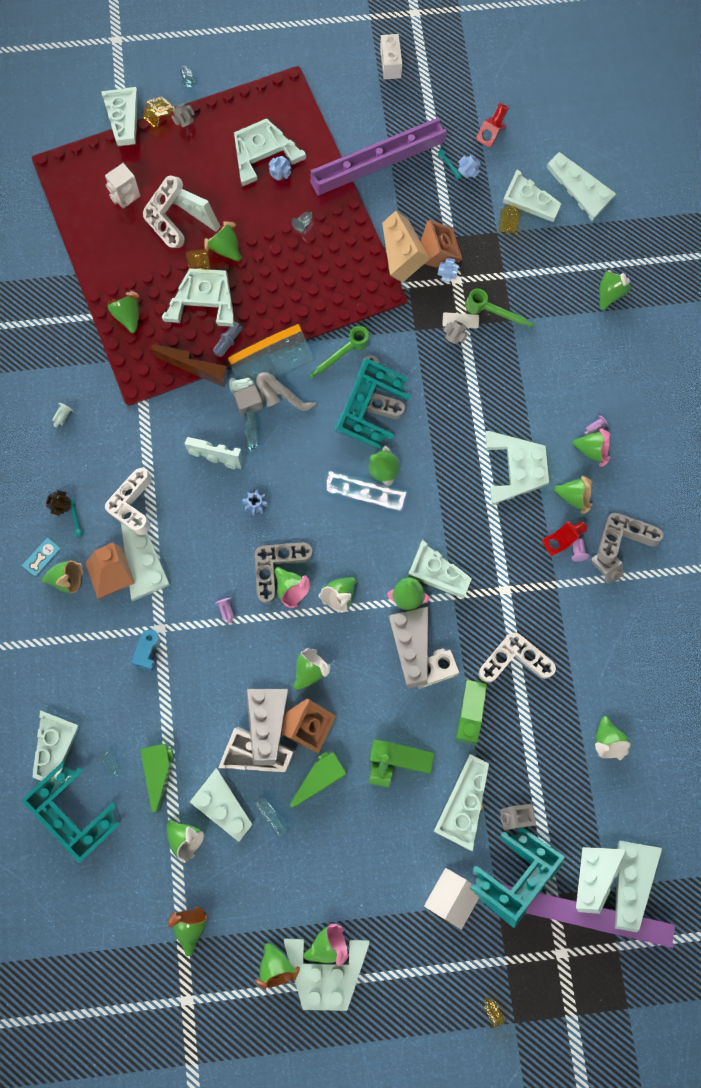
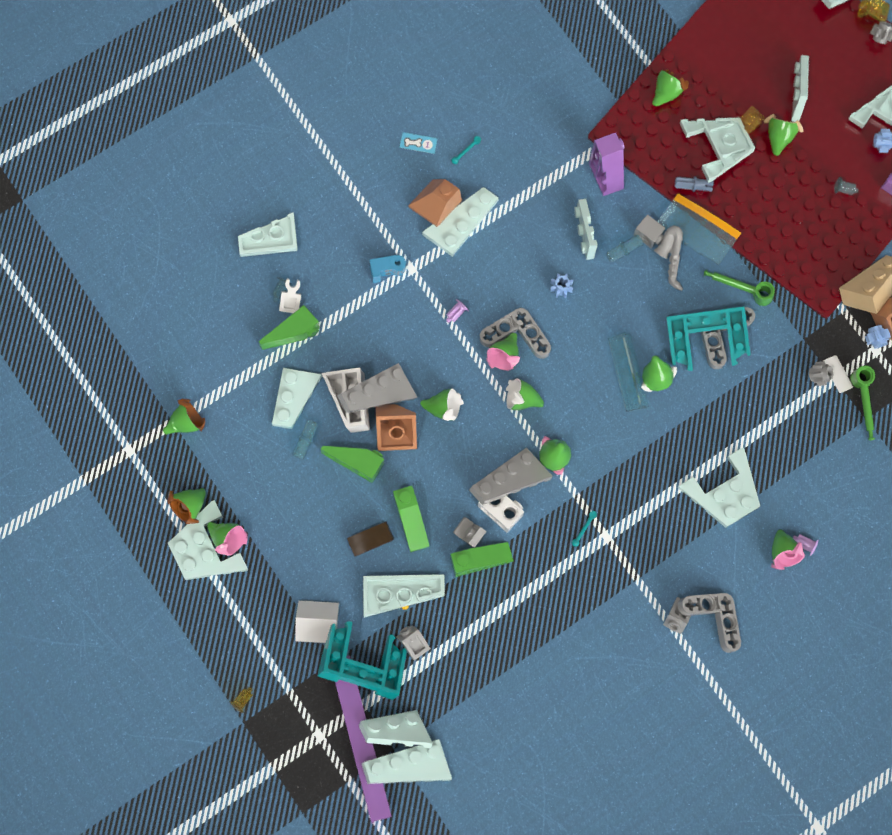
camera: 60 degrees right, 0 degrees up
teal wedge [21,762,120,863] -> none
hat [42,560,84,593] -> none
dark brown gear [46,490,71,516] -> none
light aqua piece [52,403,74,428] -> none
white brick [105,163,140,208] -> none
white beam [105,468,152,535] -> none
white beam [143,176,184,248] -> none
reddish brown slope [151,345,228,388] -> none
hat [166,820,204,863] -> none
light aqua piece [229,378,254,393] -> none
bright green piece [368,754,393,788] -> none
light aqua wing [408,540,472,599] -> none
white beam [479,633,556,683] -> none
red bracket [541,521,587,556] -> none
bright green hat [554,476,593,514] -> none
lavender piece [571,538,589,562] -> none
hat [595,716,631,760] -> none
none -> white plate [279,278,301,313]
none -> dark brown slope [347,521,394,557]
none -> light grey bracket [453,517,486,548]
none -> teal hinge [572,511,597,547]
none -> medium lavender wedge [589,133,624,196]

